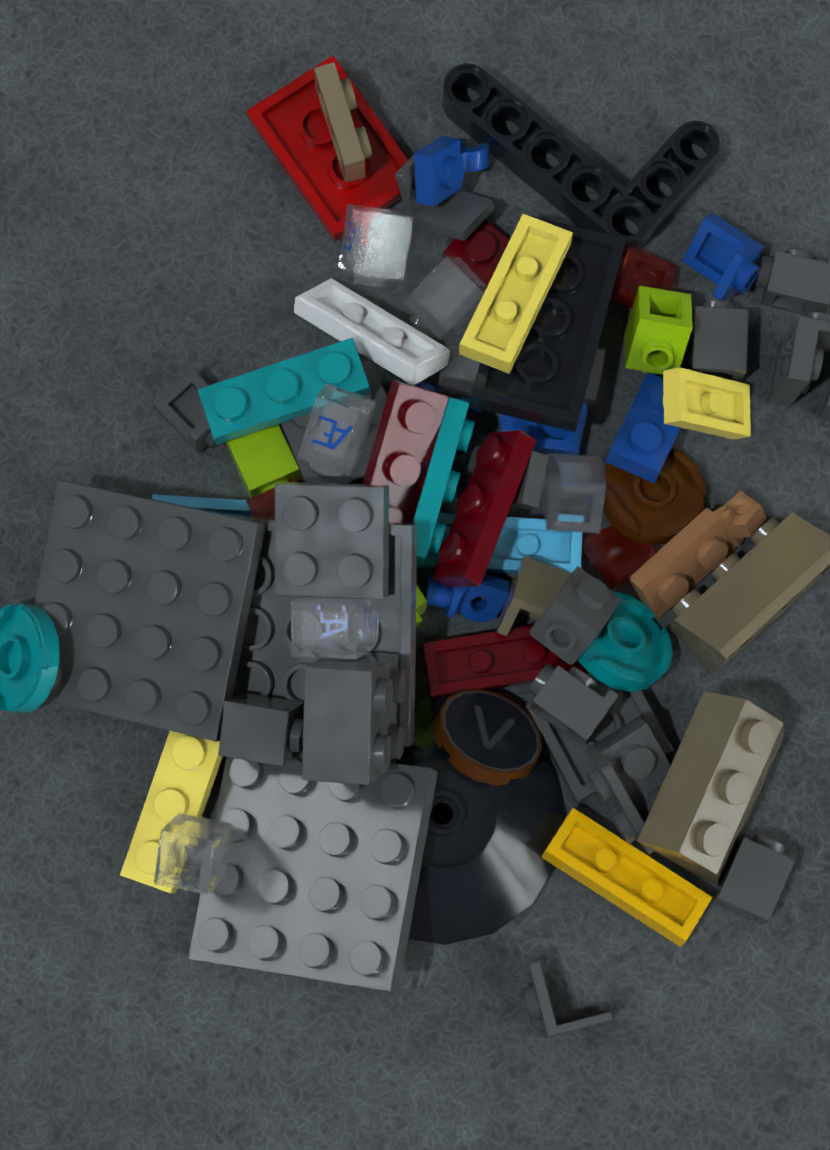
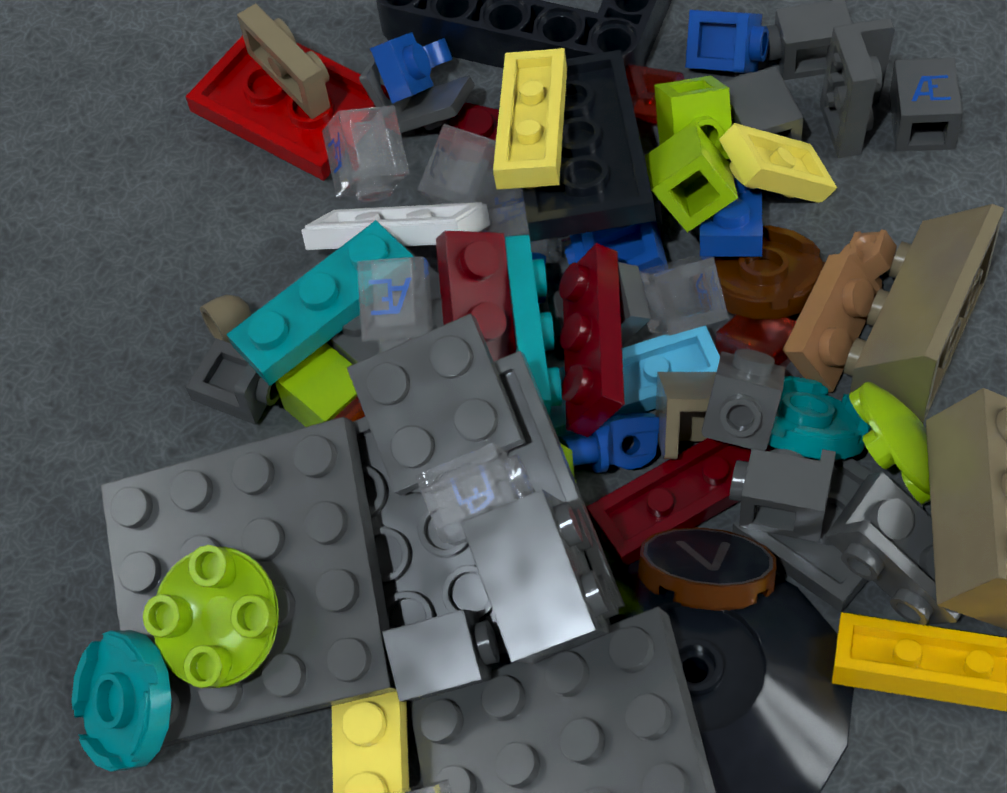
camera: 10 degrees left, 20 degrees down
none -> lime dish [143,545,279,688]
none -> dark tan hinge [200,294,251,343]
none -> lime brick [645,121,738,233]
none -> lime dish [849,382,931,505]

